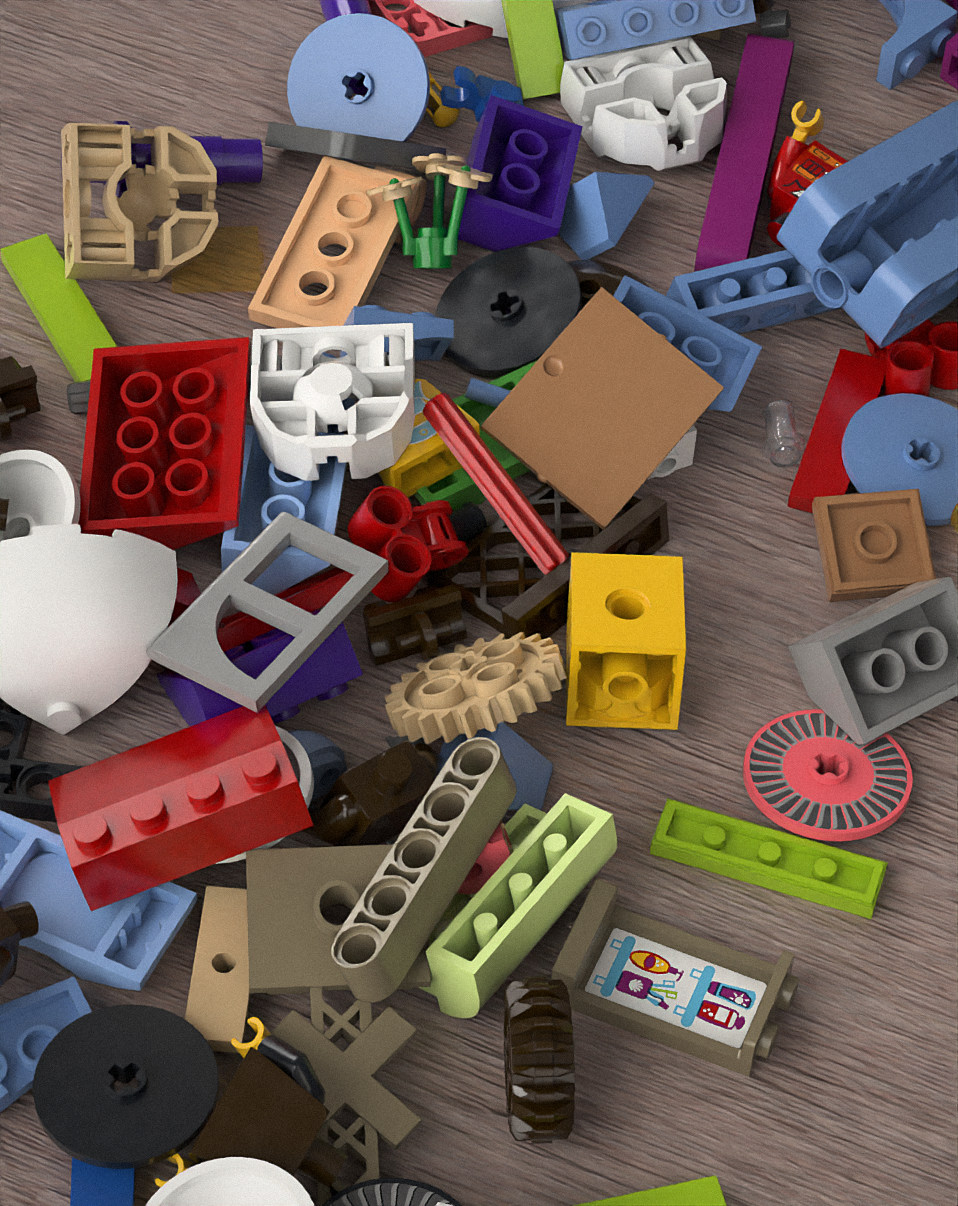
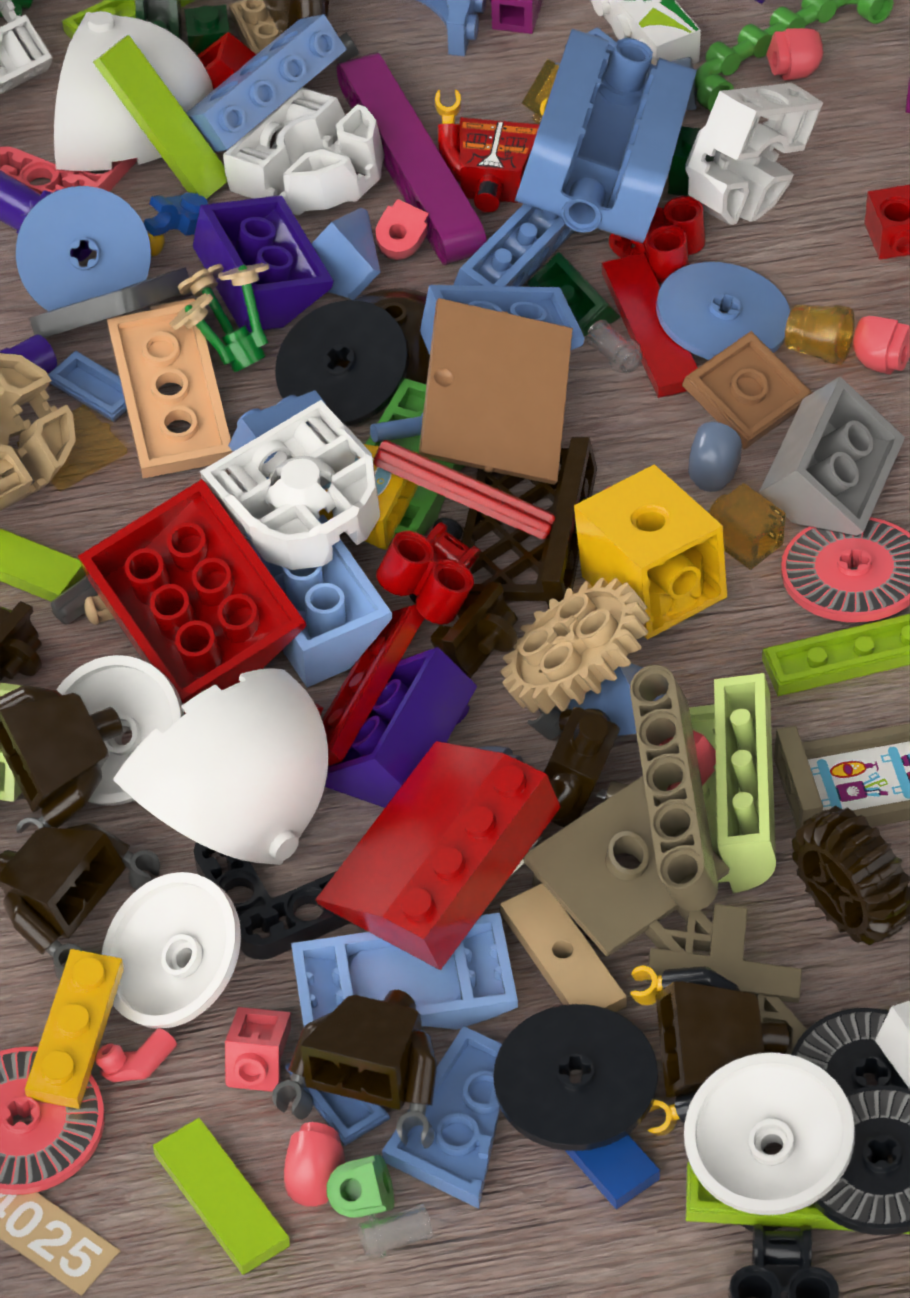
camera: 30 degrees left, 0 degrees up
light grey window [146,512,388,713] -> none
none -> medium blue tile [48,351,127,422]
none -> coral piece [376,199,429,260]
none -> dark green slope [527,251,621,336]
none -> sand blue piece [688,422,742,492]
none -> clear yellow brick [709,483,786,570]

